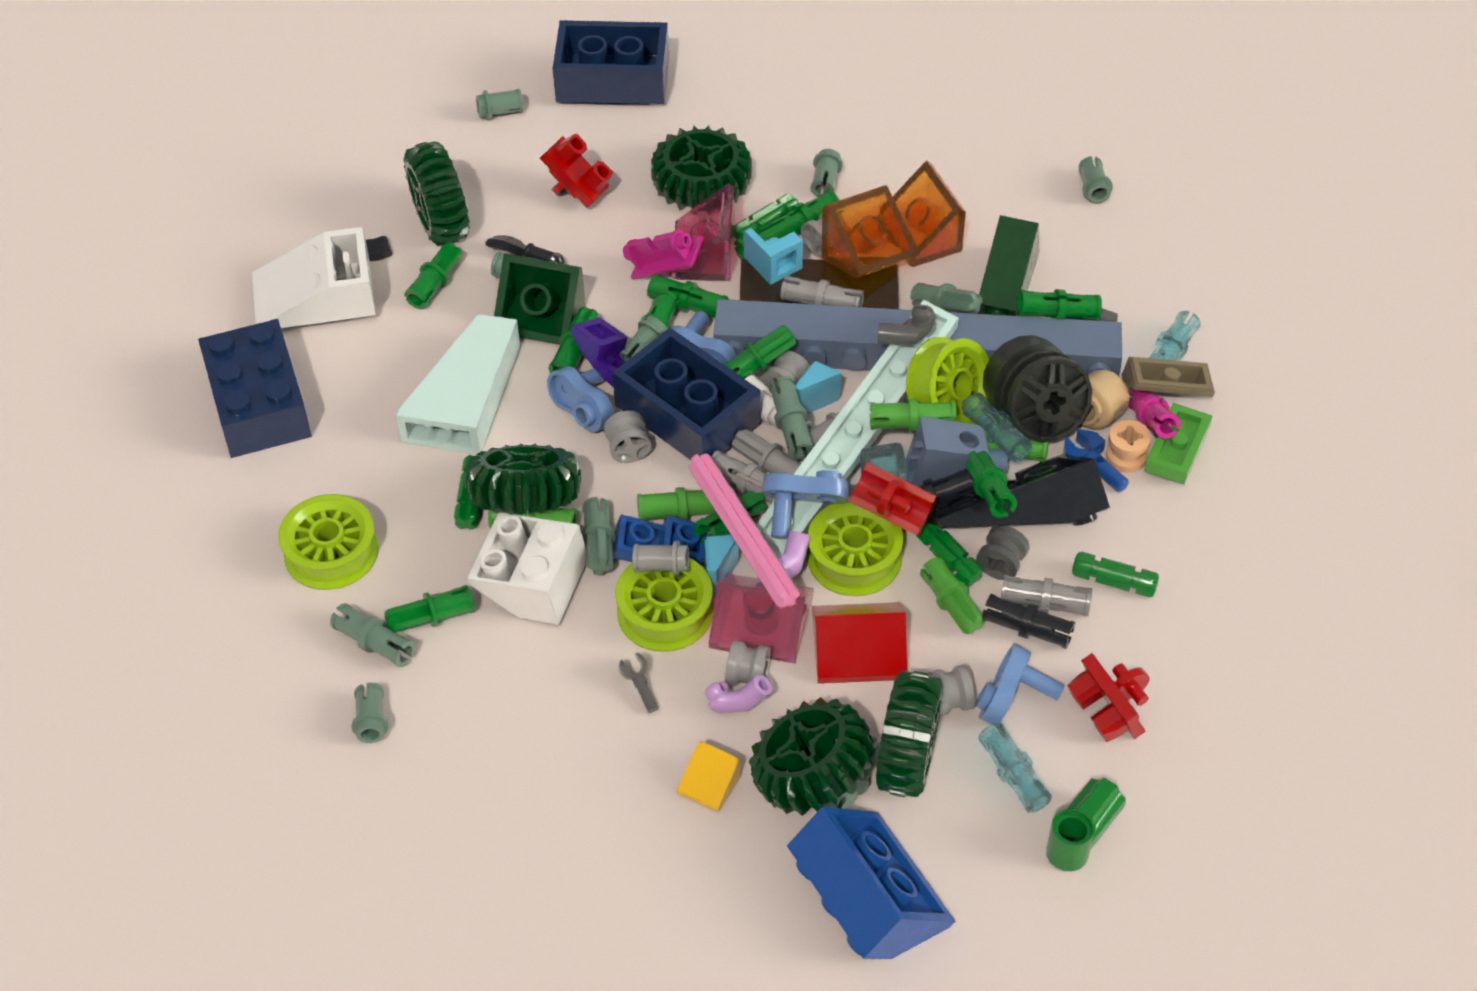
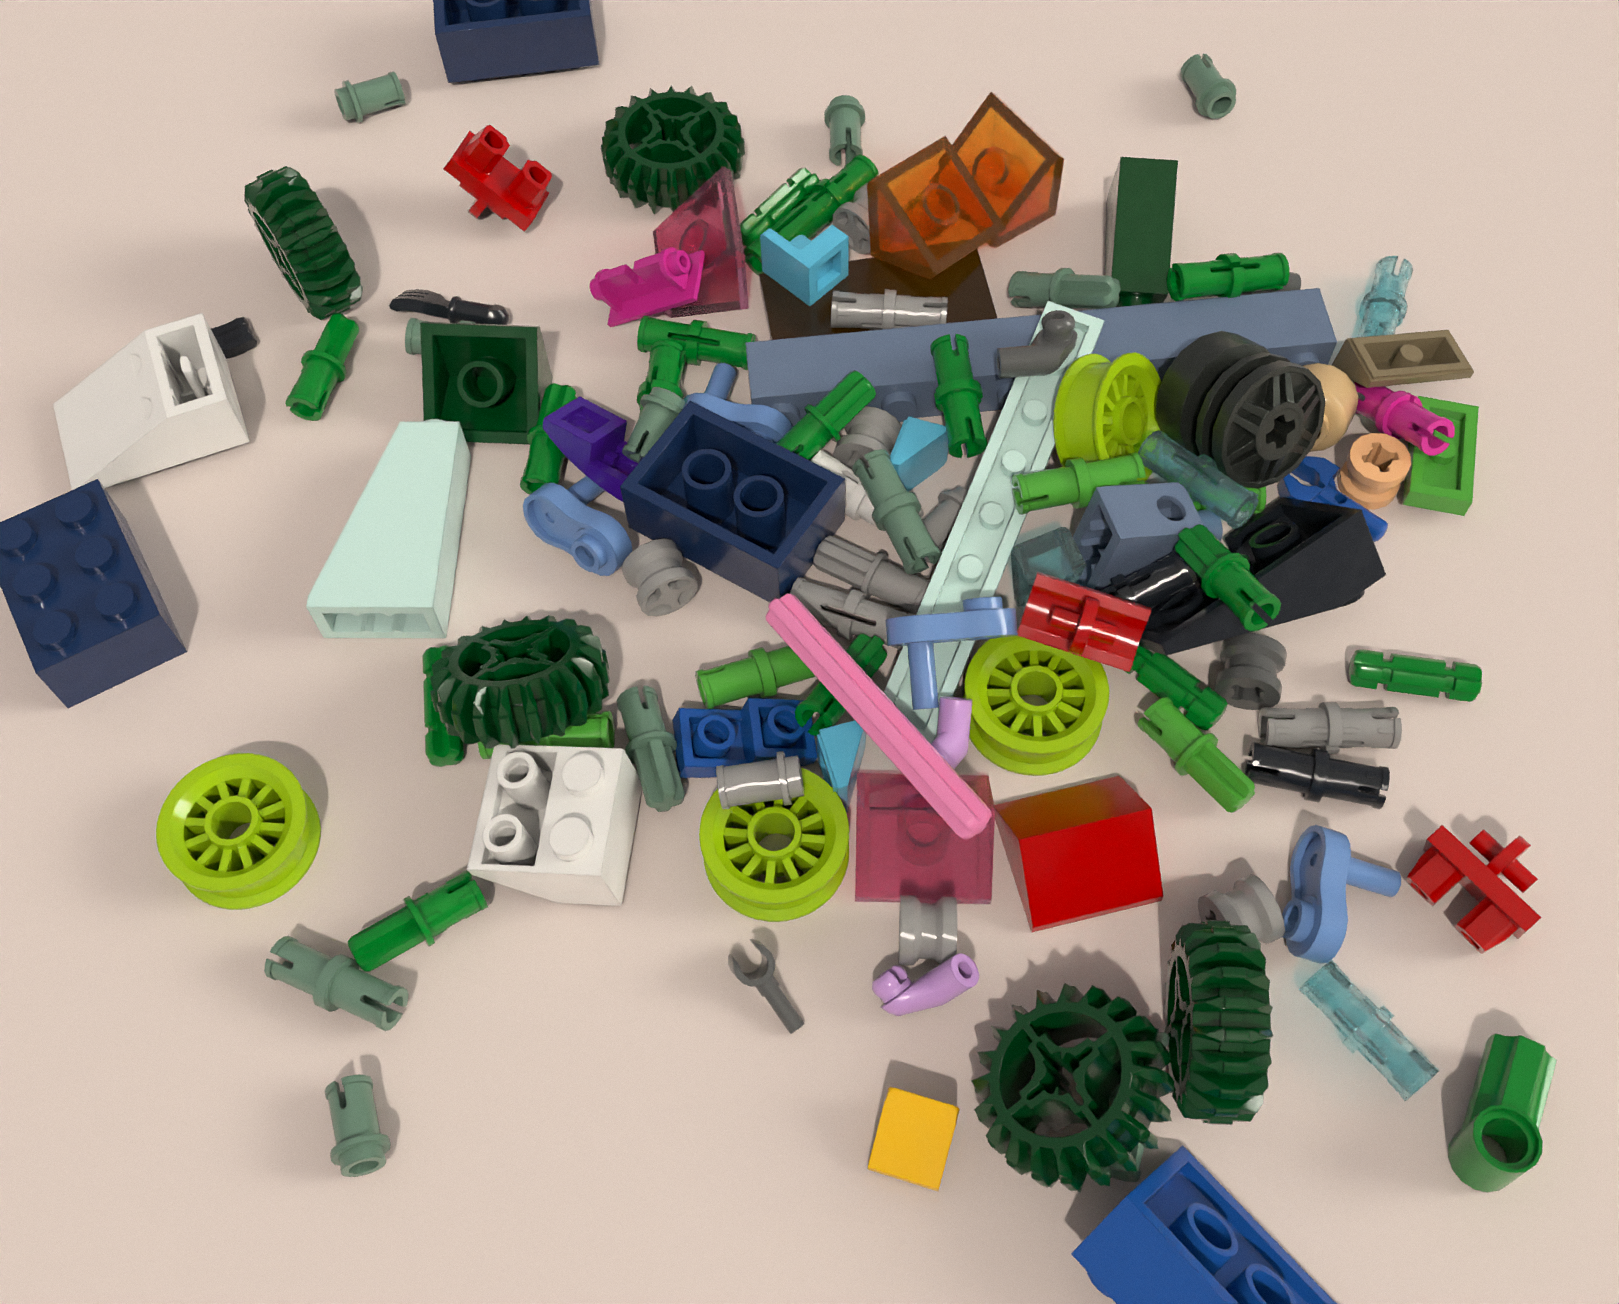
camera: 10 degrees left, 10 degrees up
none -> green pin [930,334,988,458]

